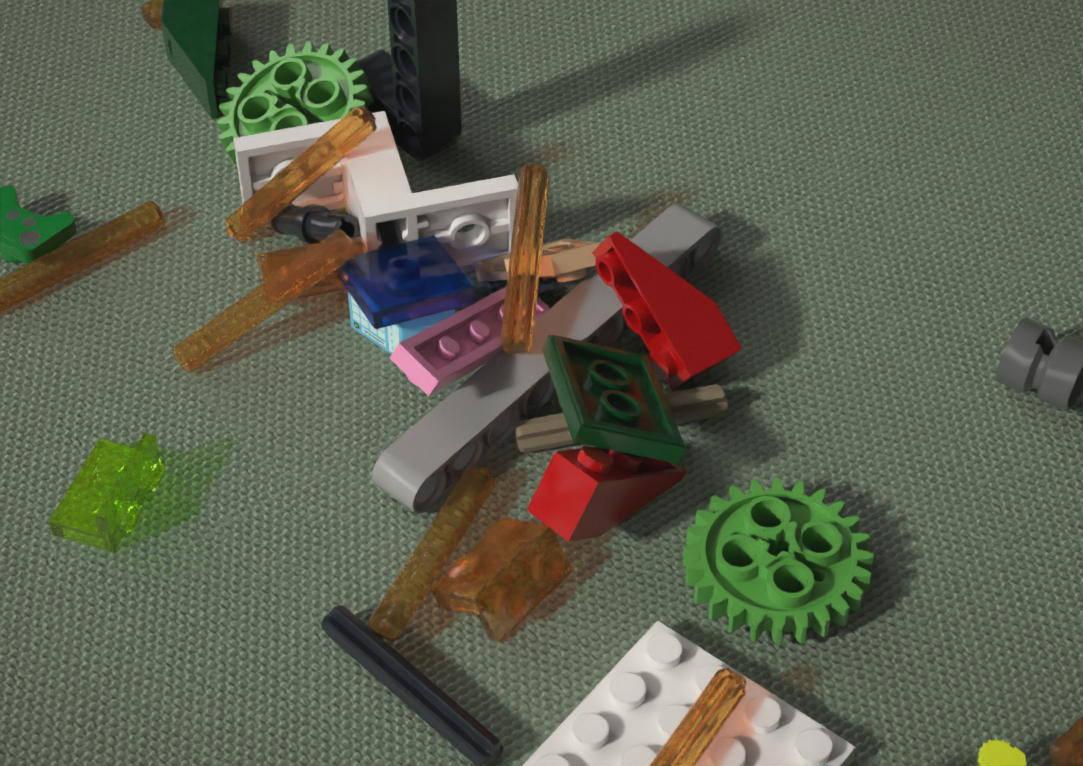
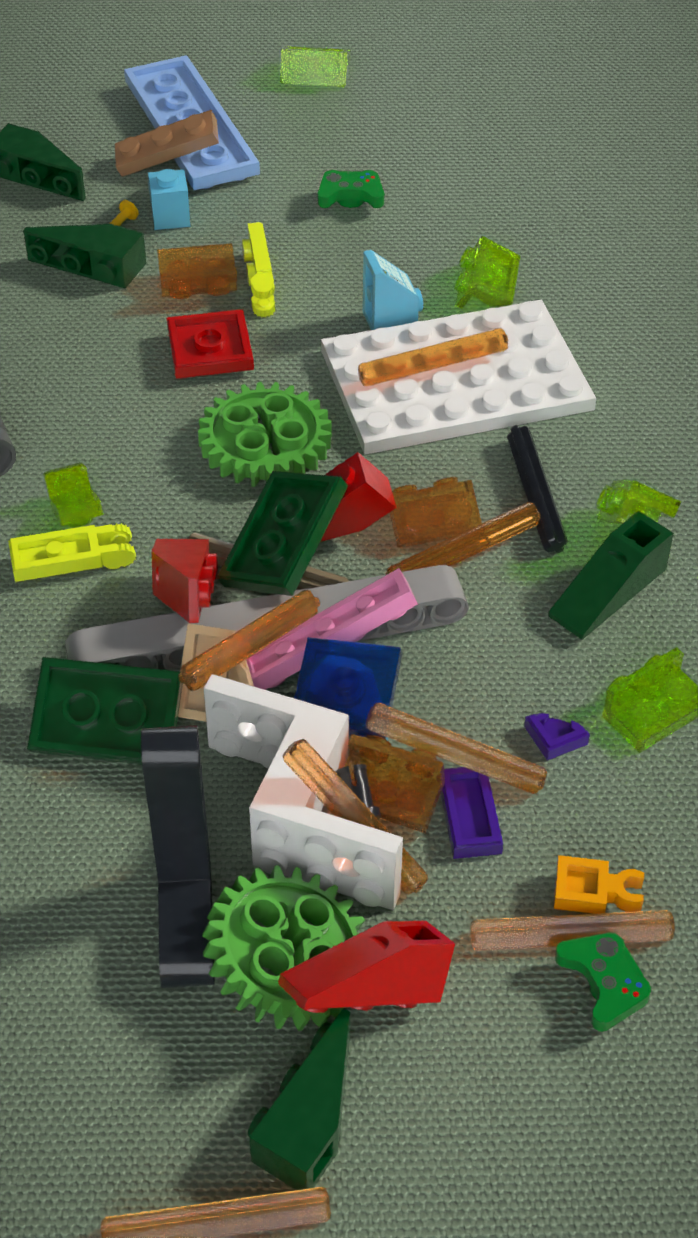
camera: 145 degrees left, 0 degrees up
none -> neon yellow hinge [8,523,136,582]
none -> dark green tile [27,657,184,765]
none -> clear neon green bracket [43,462,104,527]
none -> red plate [166,309,254,379]
none -> red slope [278,921,455,1013]
none -> dark purple tile [438,765,503,859]
none -> dark purple tile [524,713,590,761]
none -> dark green slope [548,511,674,640]
none -> light orange plate [554,855,644,915]
none -> clear neon green bracket [596,480,681,524]

